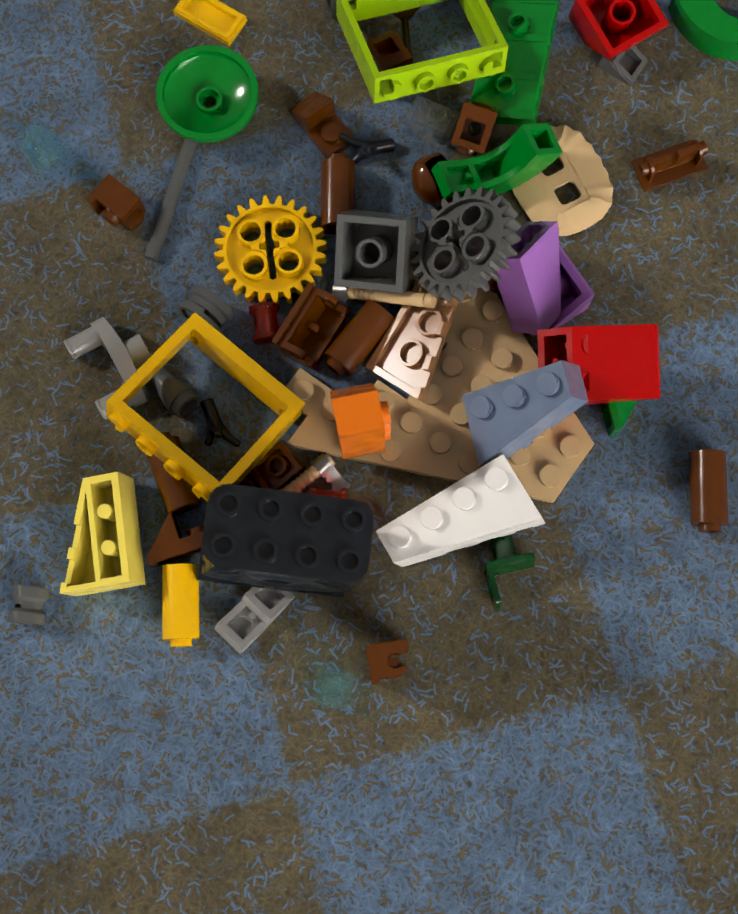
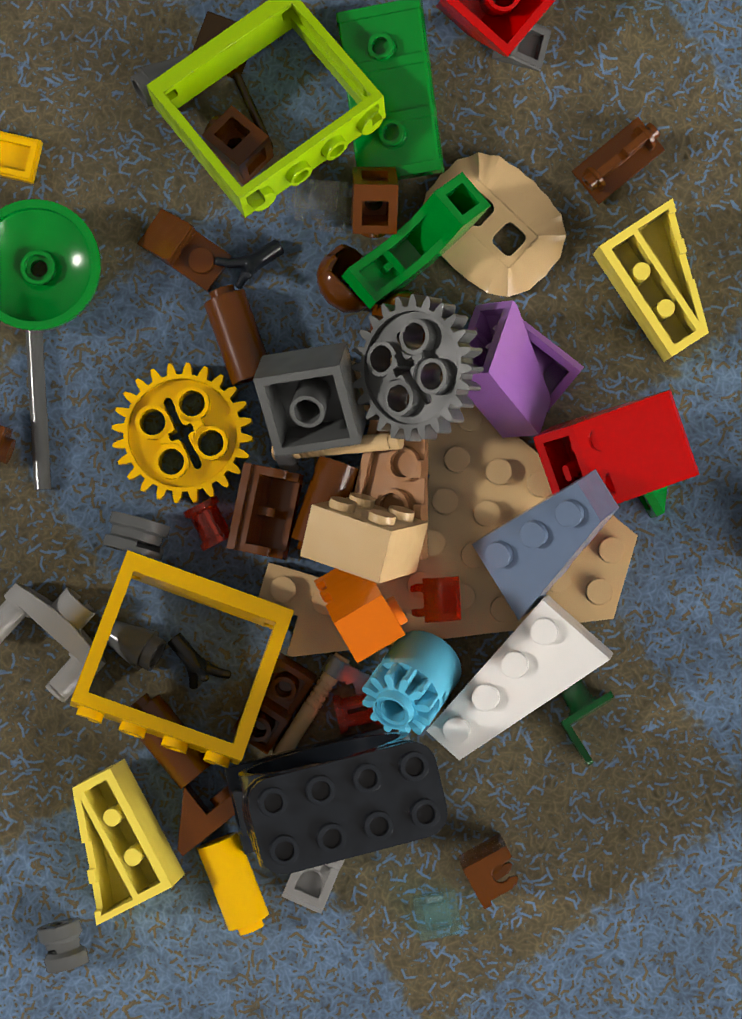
camera: 30 degrees left, 10 degrees up
none -> tan brick [300,493,428,583]
none -> medium azure gear [362,631,462,735]
none -> clear red tile [410,576,461,623]
none -> light yellow wedge [593,198,709,362]

